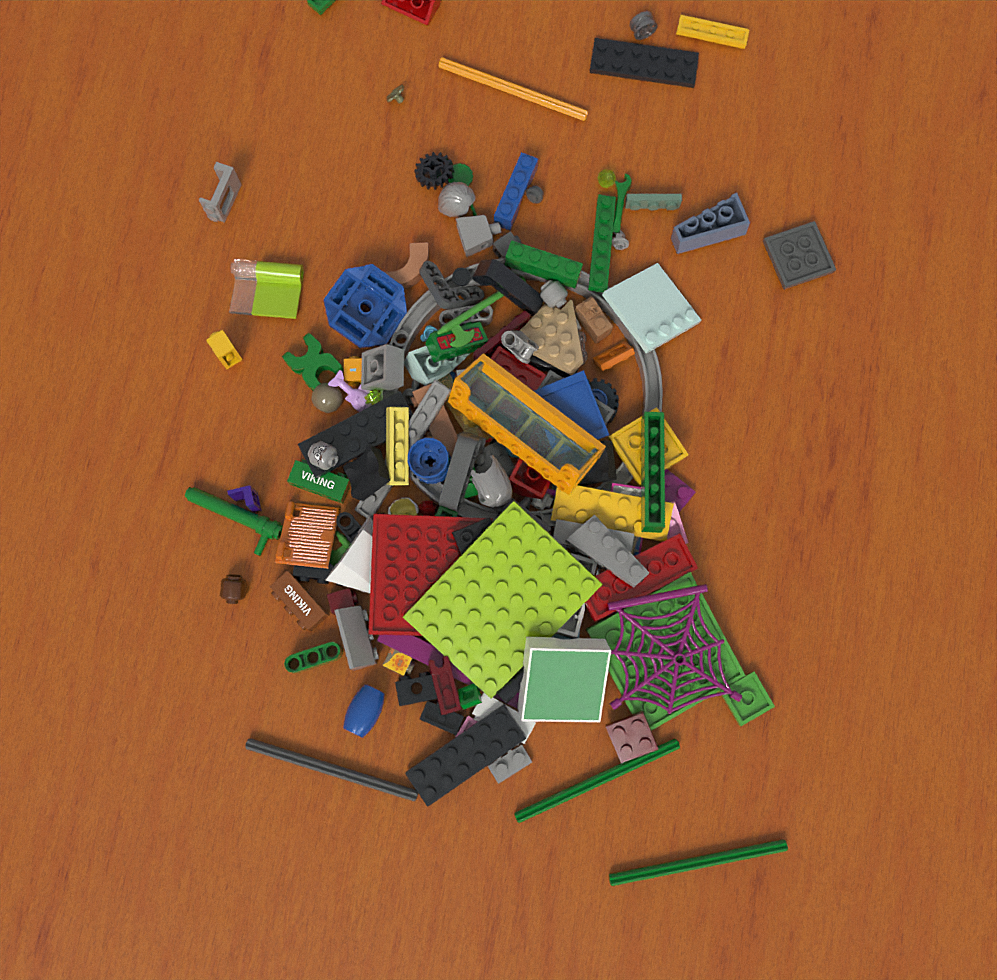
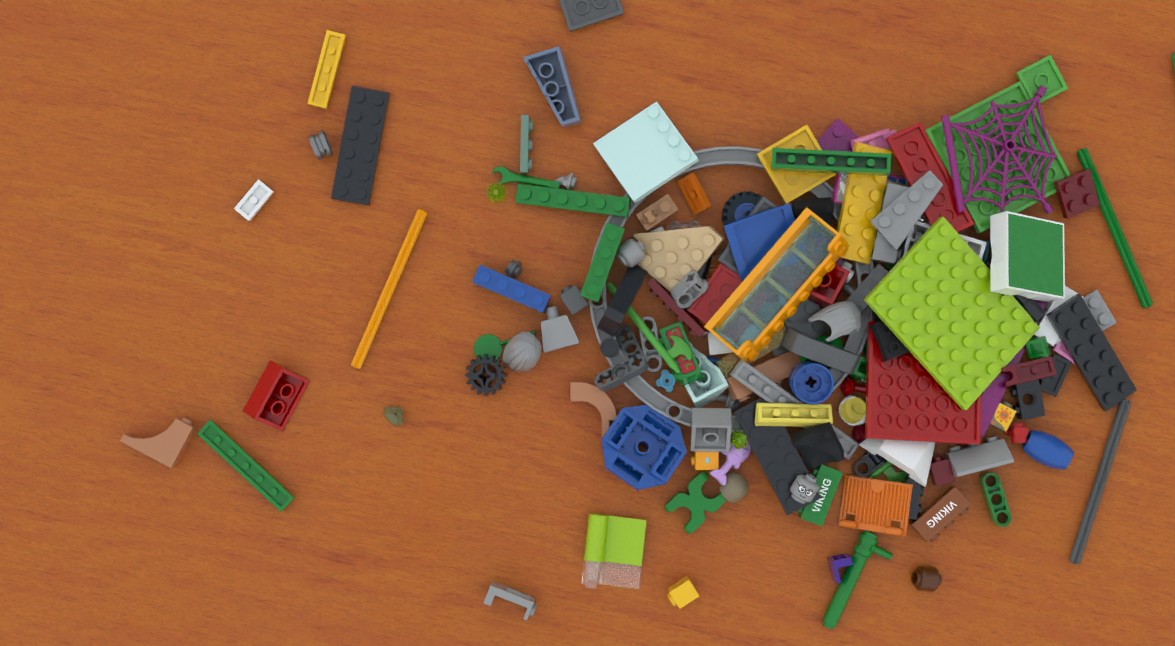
camera: 80 degrees left, 10 degrees up
none -> red plate [1003,423,1028,443]

